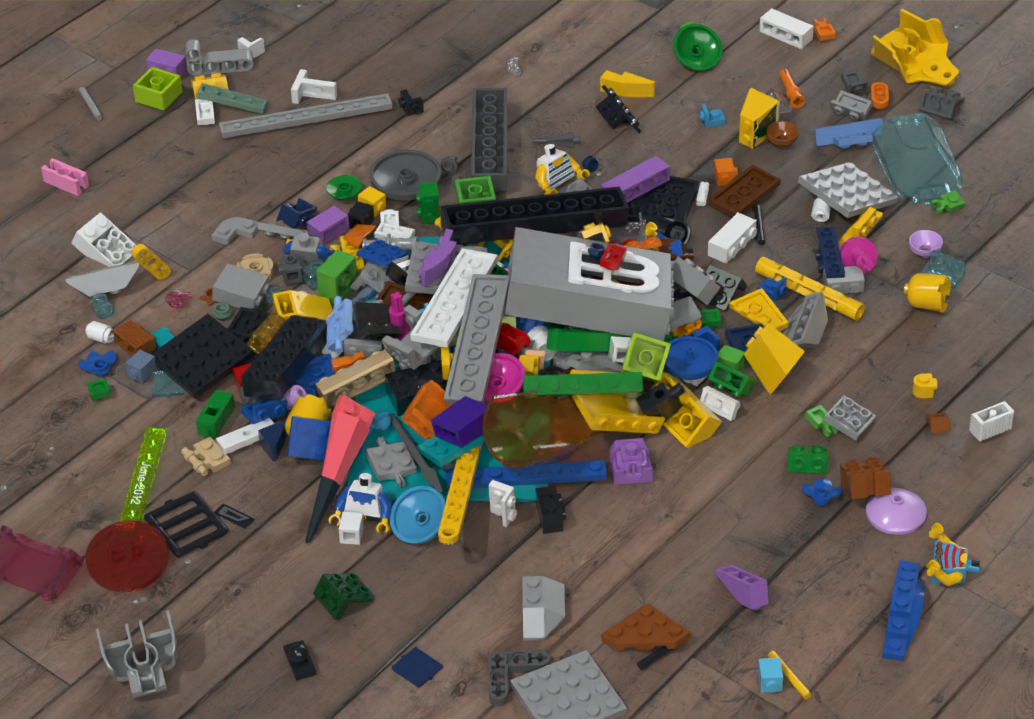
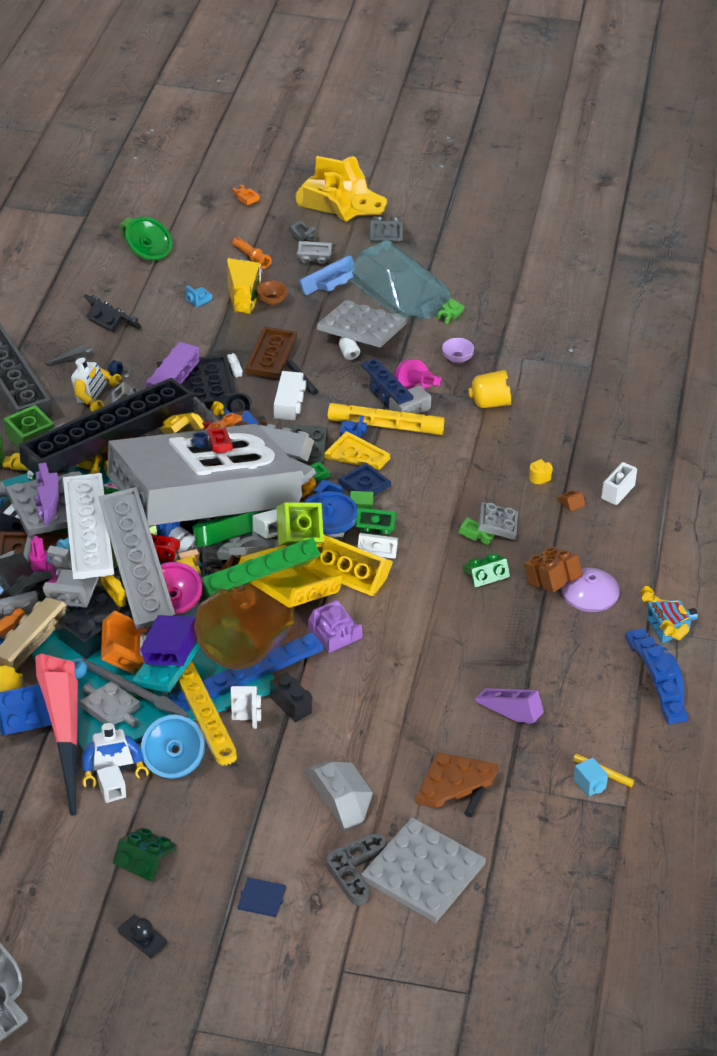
camera: 30 degrees left, 0 degrees up
yellow slope [600,70,655,97] -> none
black torso [636,382,686,424] -> none
orange brick [714,158,738,187] -> none
yellow slope [744,323,805,394] -> none
white brick [760,8,814,49] -> none
light grey wedge [783,291,828,349] -> none
blue plate [802,478,842,506] -> none
yellow bracket [838,207,883,248] -> none
orange plate [871,82,889,109] -> none
clear light blue bracket [921,250,966,289] -> none

